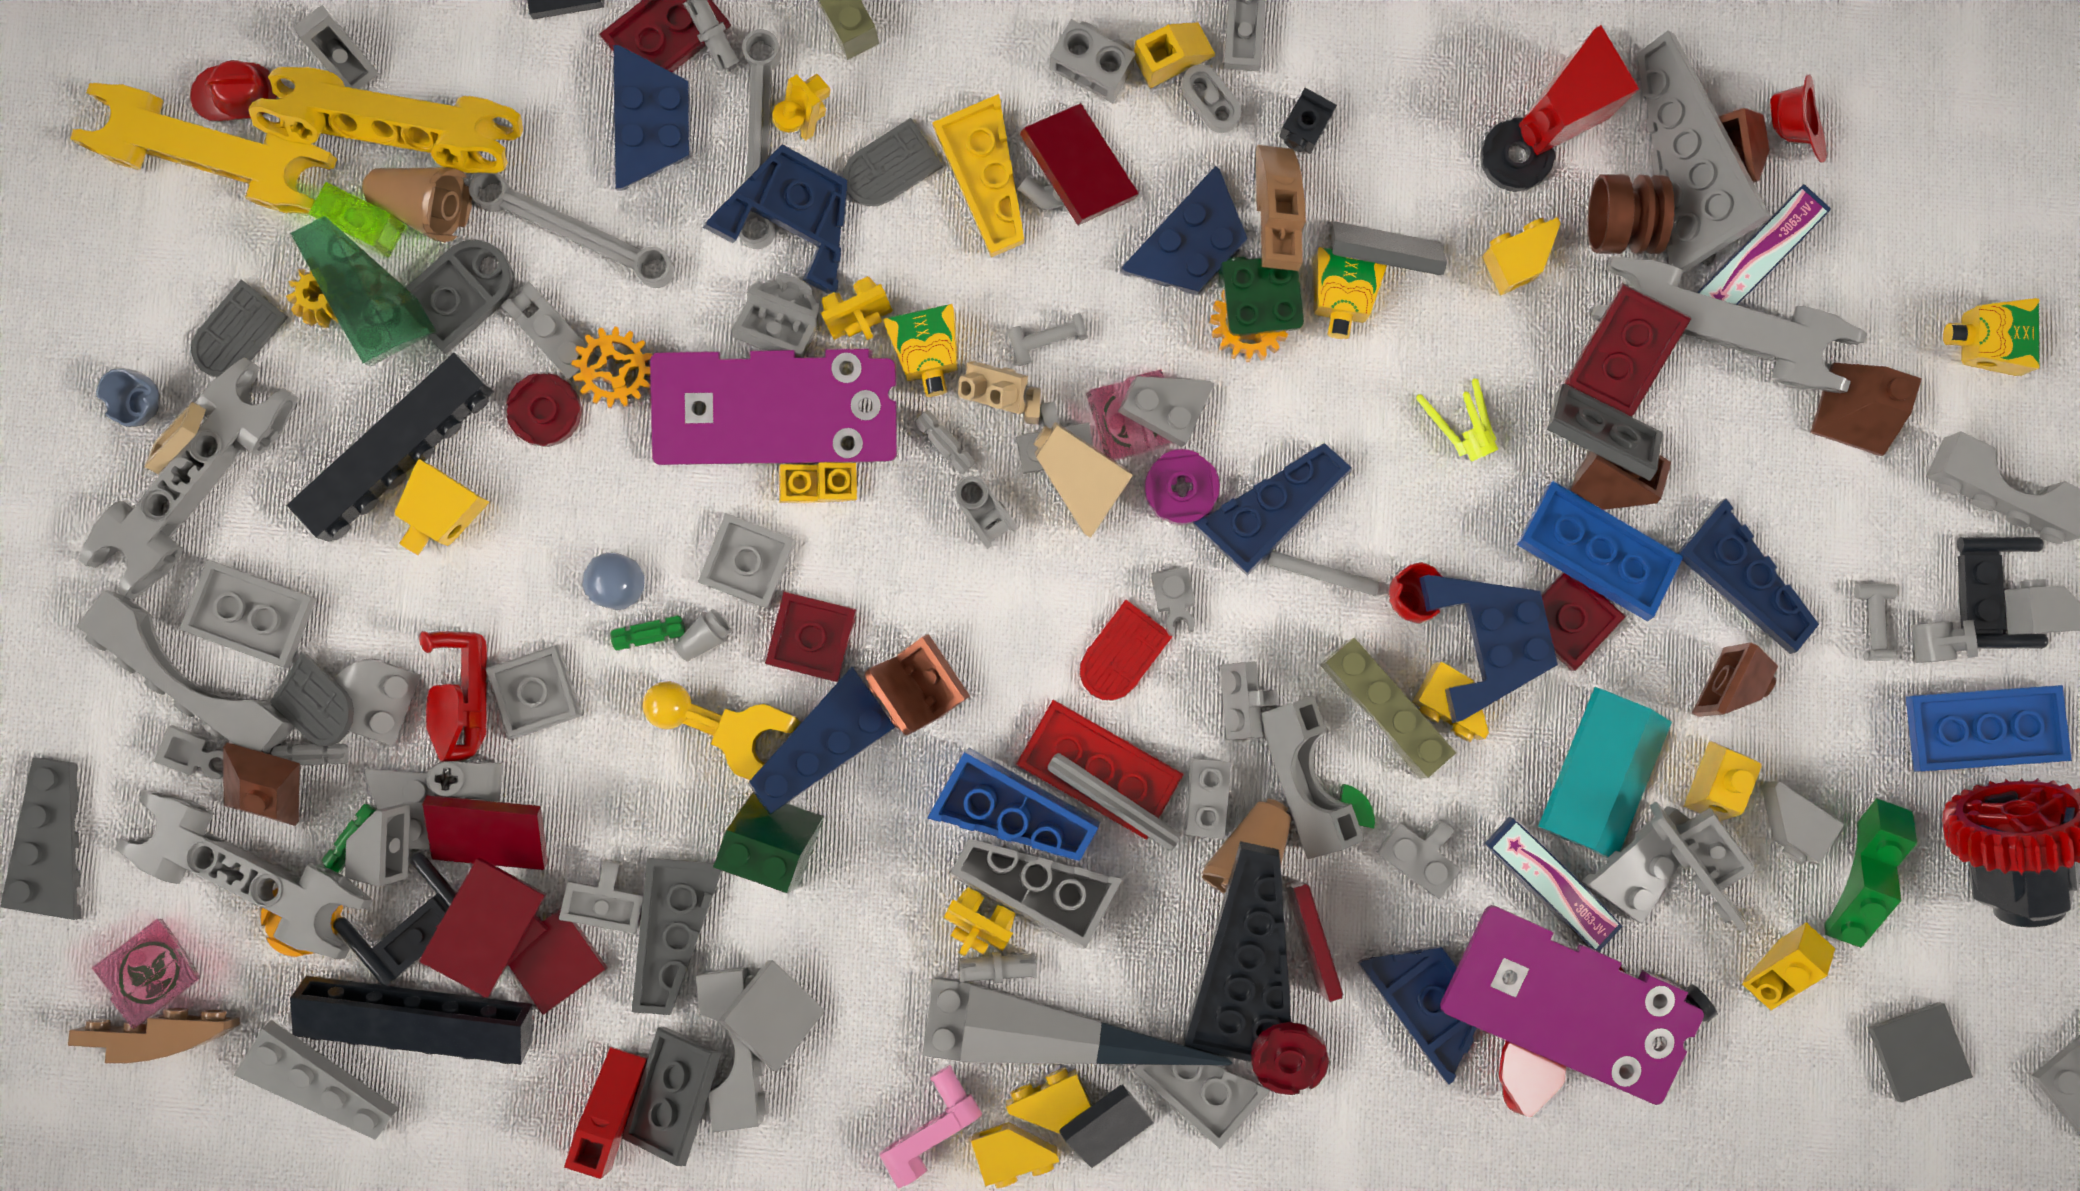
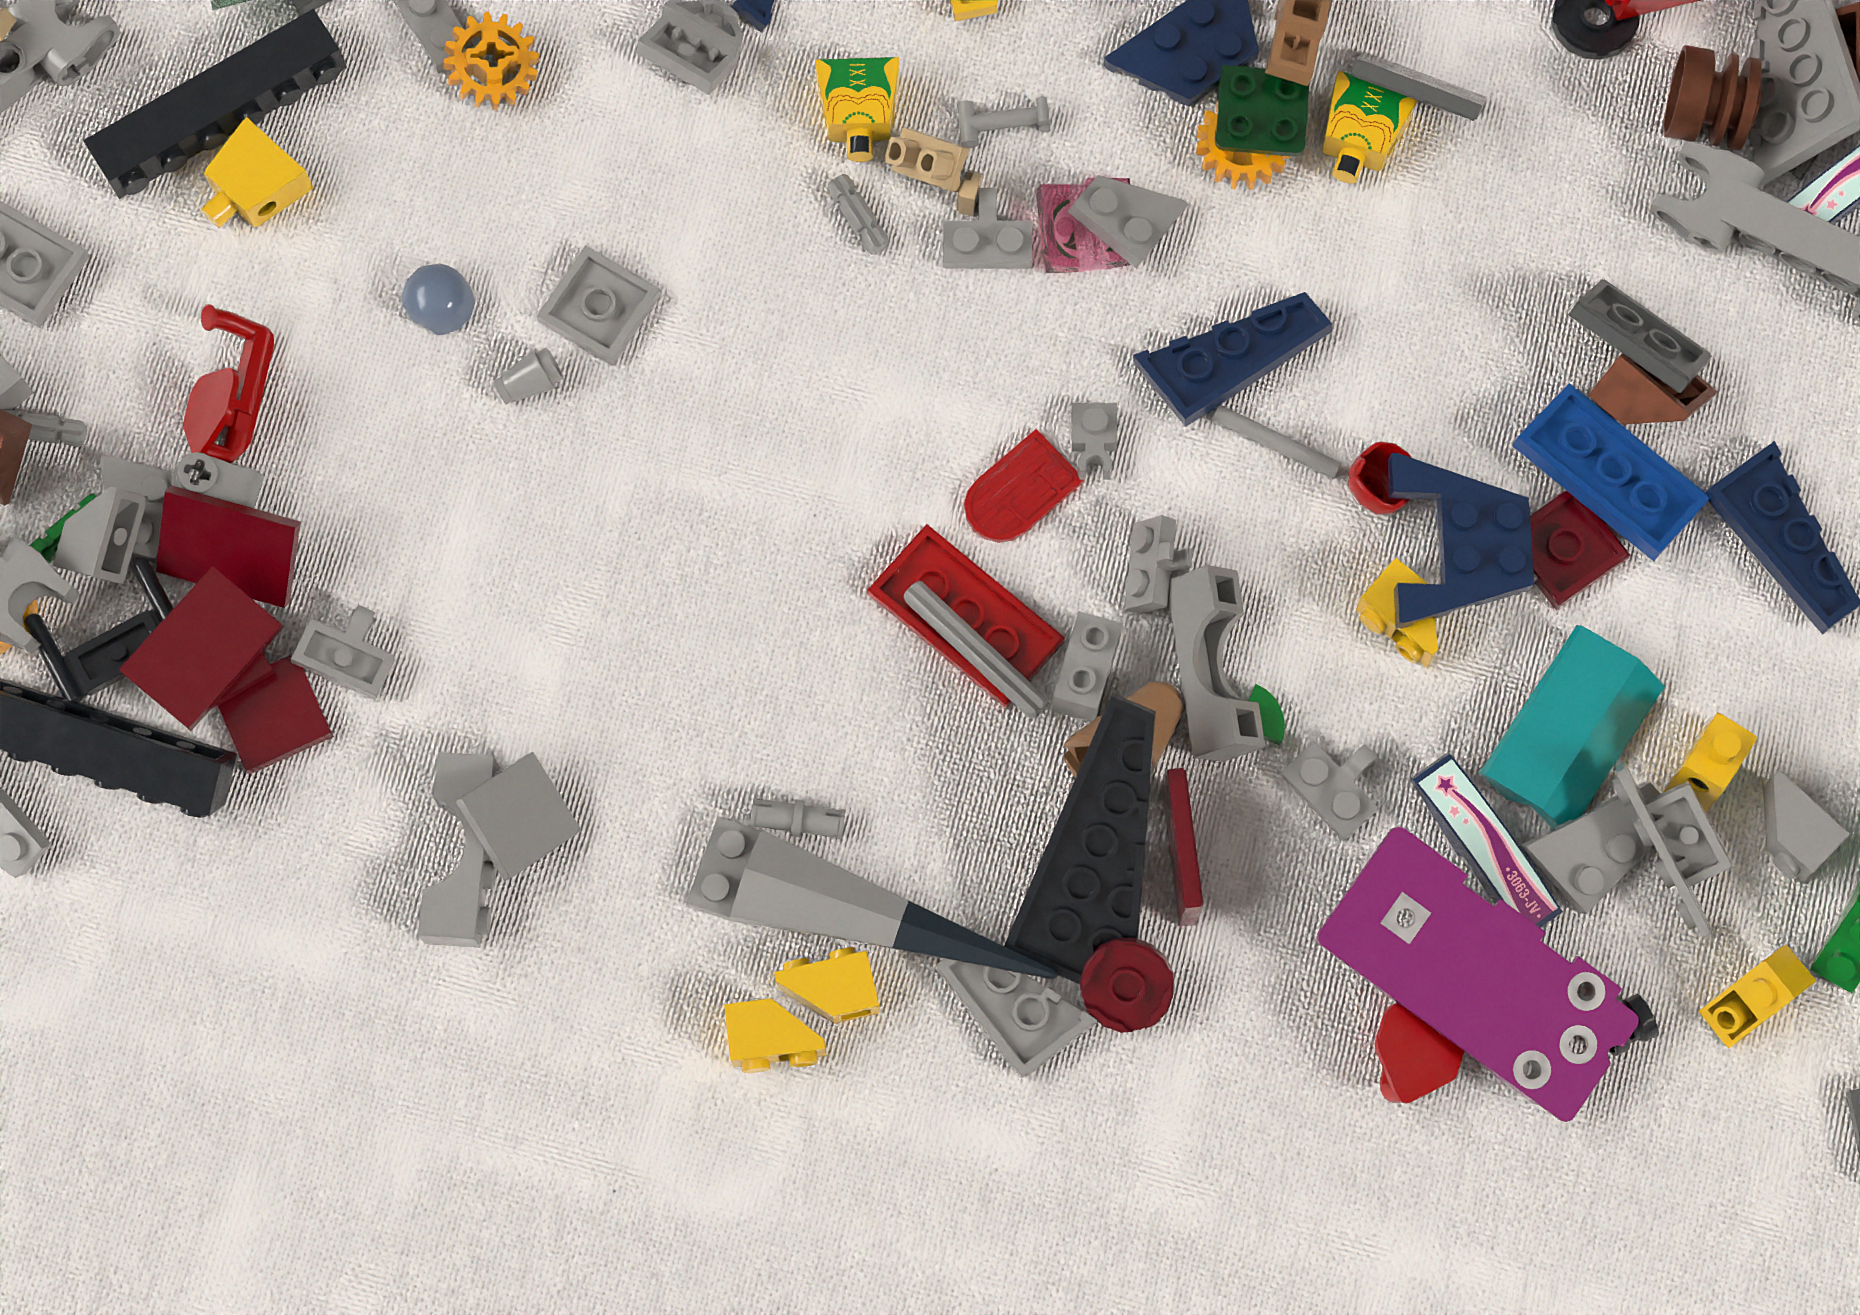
camera: 10 degrees right, 10 degrees down
dark grey window [270,653,354,746] -> none
light grey slope [334,659,421,746] -> none
light grey tile [486,645,583,740] -> none
dark red tile [506,373,582,447] -> none
red slope [564,1047,647,1179] -> none
green axle [610,615,685,651] -> none
dark grey tile [622,1027,722,1166] -> none
dark grey wing [631,857,722,1015] -> none
yellow piece [642,681,802,780] -> none
magenta piece [650,349,897,465] -> none
dark green slope [713,792,824,893] -> none
dark blue wing [748,667,895,815] -> none
dark red tile [765,592,857,682] -> none
yellow slope [779,462,857,503] -> none
yellow hips [821,276,893,340] -> none
copper bracket [865,634,970,735] -> none
bright pink beam [879,1065,982,1189] -> none
blue wedge [927,747,1100,861] -> none
yellow hips [943,887,1015,957] -> none
light grey wedge [950,838,1123,949] -> none
light grey piece [955,476,1018,549] -> none
tan slope [1033,422,1133,538] -> none
black tile [1059,1084,1154,1168] -> none
magenta plate [1144,449,1220,525] -> none
olive arch [1320,637,1456,778] -> none
dark blue wing [1357,946,1477,1085] -> none
neon yellow plant [1416,378,1498,462] -> none
yellow slope [1482,217,1561,296] -> none
dark red tile [1565,283,1692,417] -> none
copper slope [1691,642,1778,717] -> none

